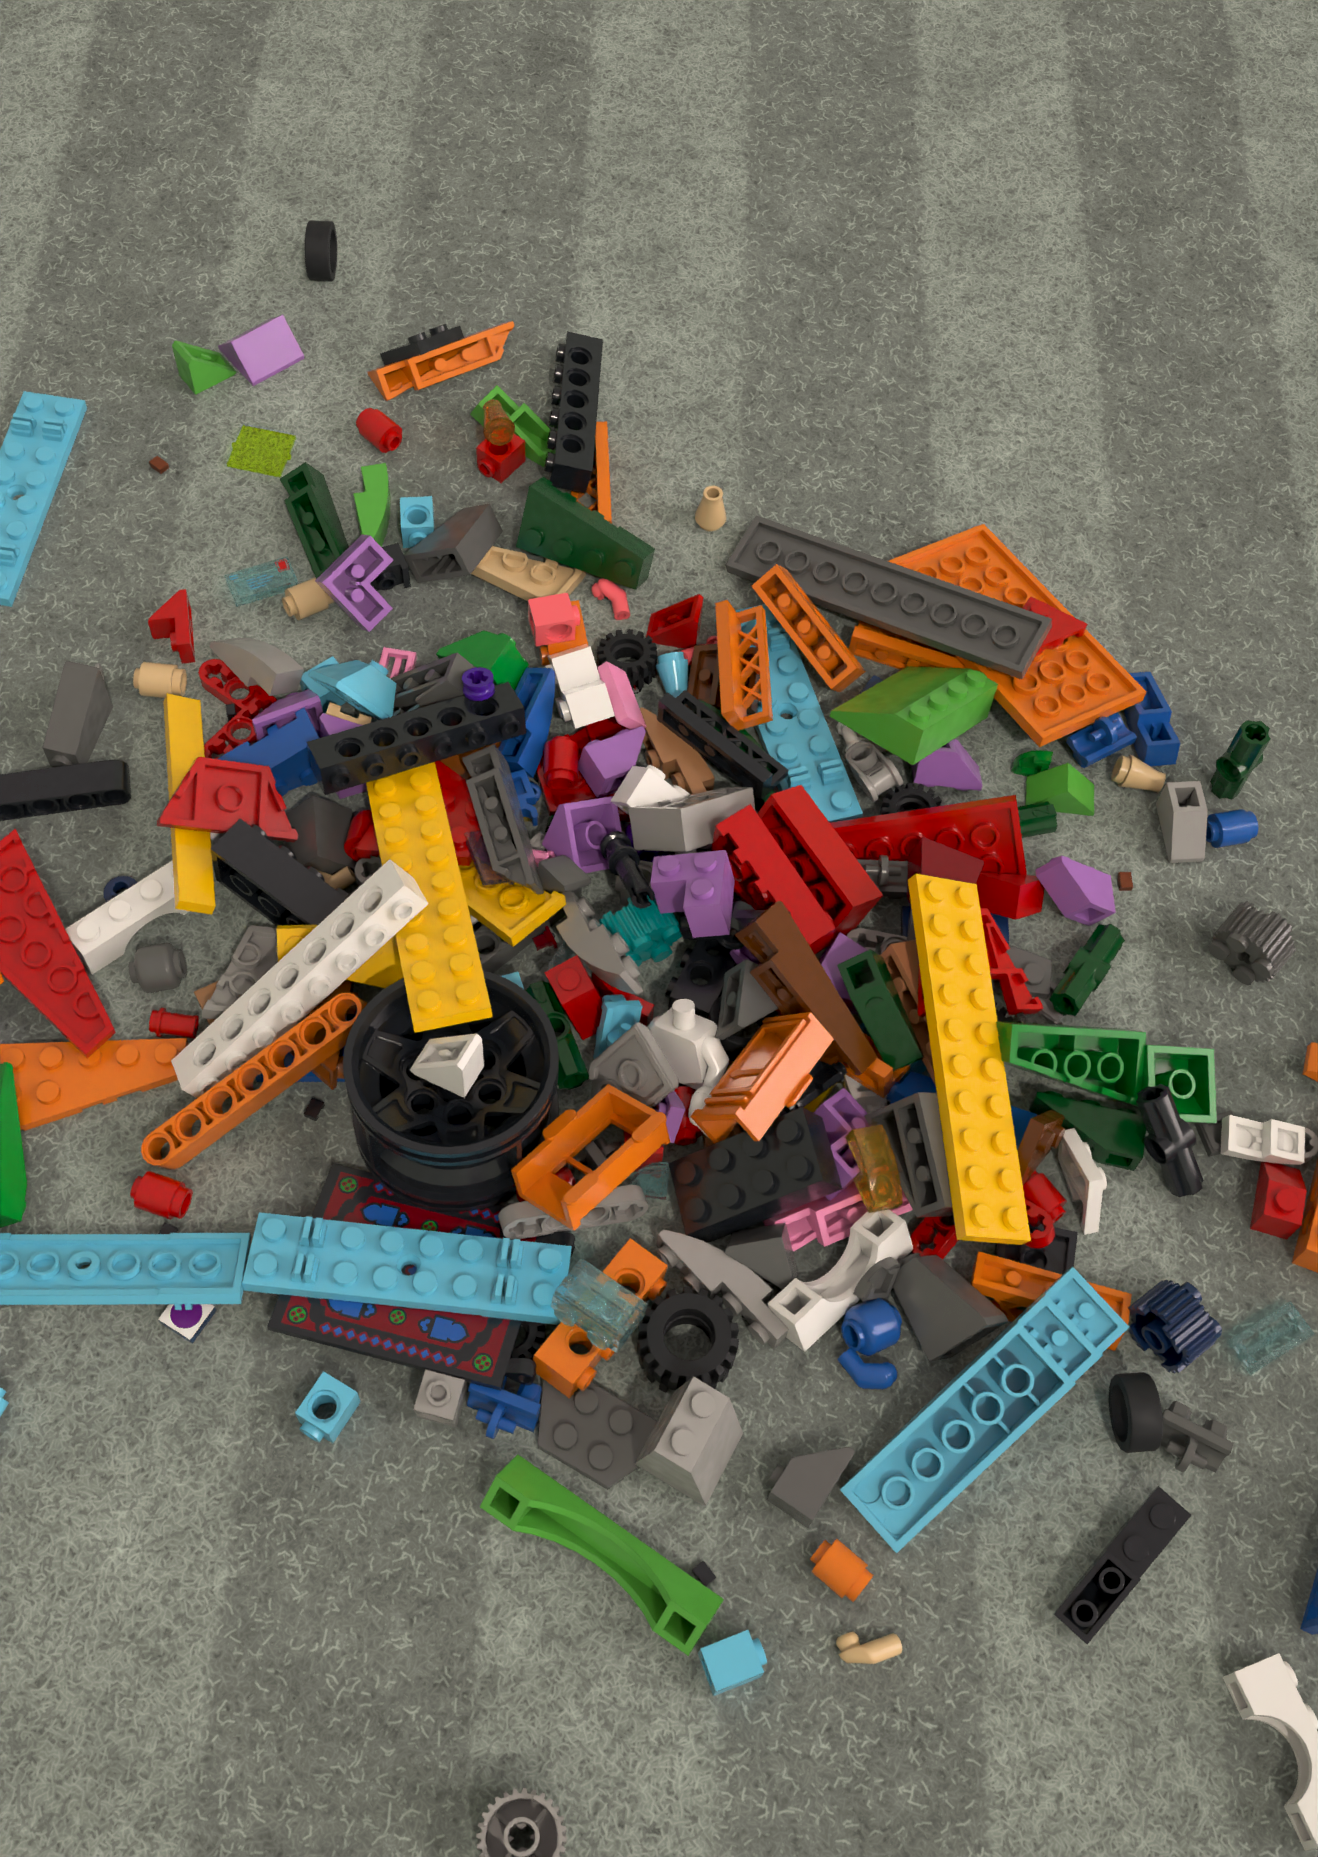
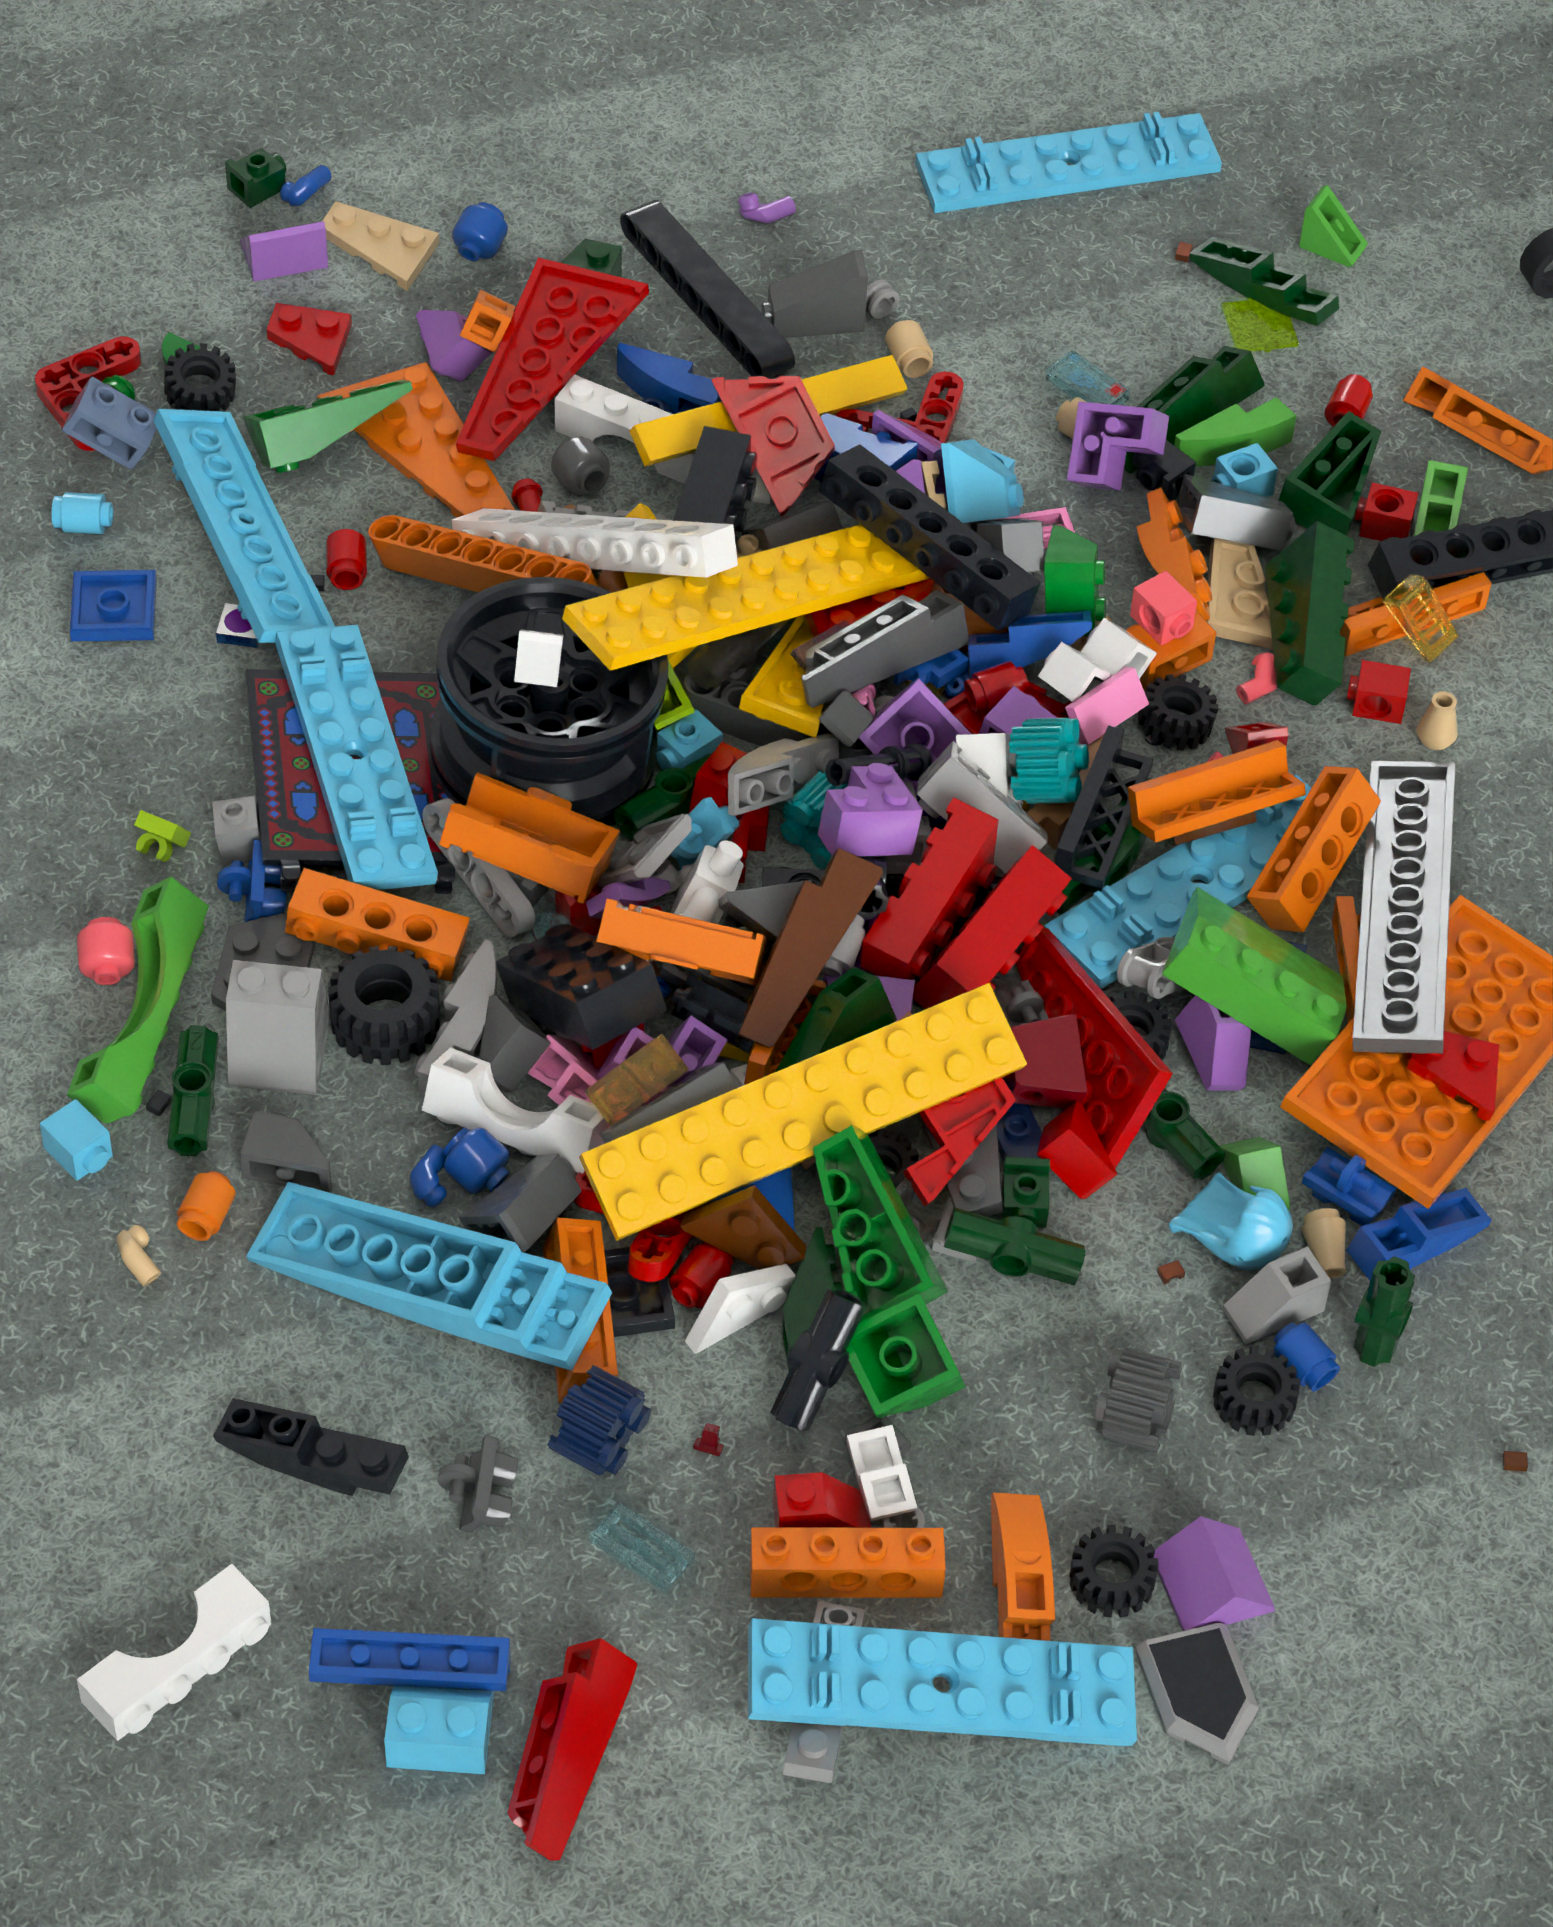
camera: 70 degrees right, 10 degrees down
red slope [148,589,195,664] -> none
light grey slope [209,637,304,696] -> none
slope [218,315,304,386] -> none
medium azure brick [295,1371,361,1443] -> none
black wing [380,324,464,366] -> none
dark purple bush [462,667,495,701] -> none
clear orange cone [483,400,515,446] -> none
clear light blue brick [551,1258,648,1353] -> none
medium azure cone [655,652,688,698] -> none
dark grey tile [853,1257,901,1301] -> none
green tile [1011,750,1053,777] -> none
medium lavender slope [1035,855,1116,926] -> none
black tyre [1108,1372,1163,1453] -> none
none -> blue plate [70,570,157,642]
none -> coral head [77,917,135,985]
none -> lime tile [134,810,191,862]
none -> dark green piece [167,1025,219,1156]
none -> blue slope [617,343,721,414]
none -> dark red piece [693,1423,724,1457]
none -> dark green brick [1001,1157,1050,1228]
none -> teal brick [1009,718,1089,804]
none -> orange slope [1136,488,1213,621]
none -> medium azure piece [1168,1172,1293,1271]
none -> dark green slope [1189,237,1339,326]
none -> black tyre [1213,1346,1300,1436]
none -> dark green wedge [1279,411,1381,535]
none -> red brick [1347,660,1411,724]
none -> clear yellow slope [1382,574,1459,663]

